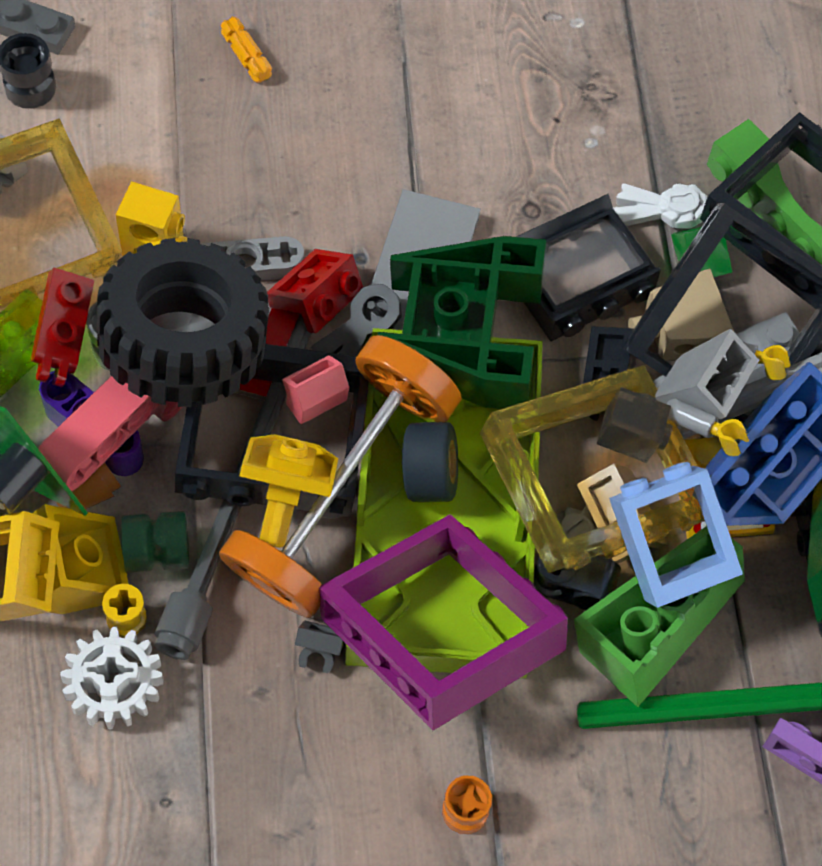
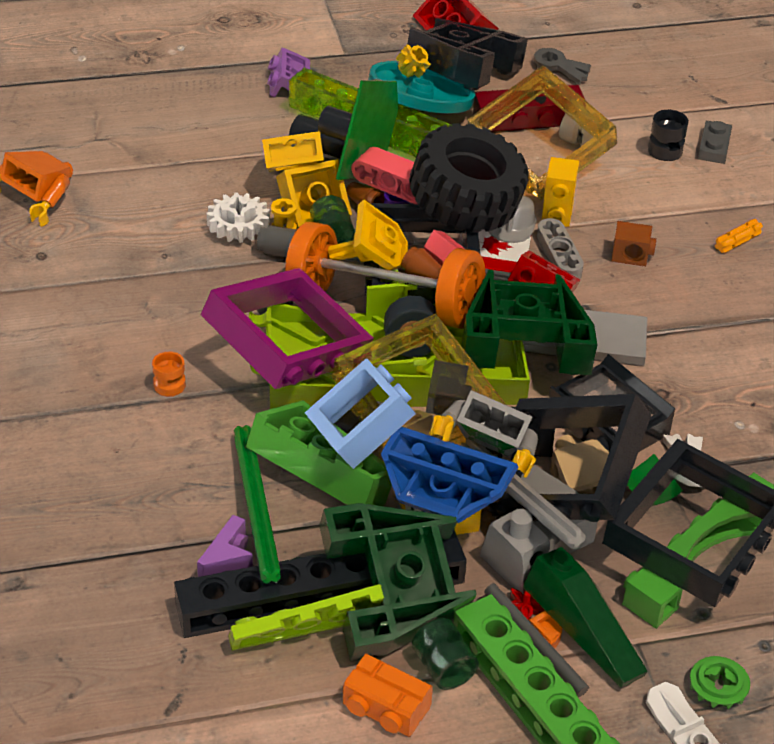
camera: 85 degrees right, 20 degrees down
none -> dark orange cone [401,246,442,279]
none -> dark orange brick [611,221,657,267]

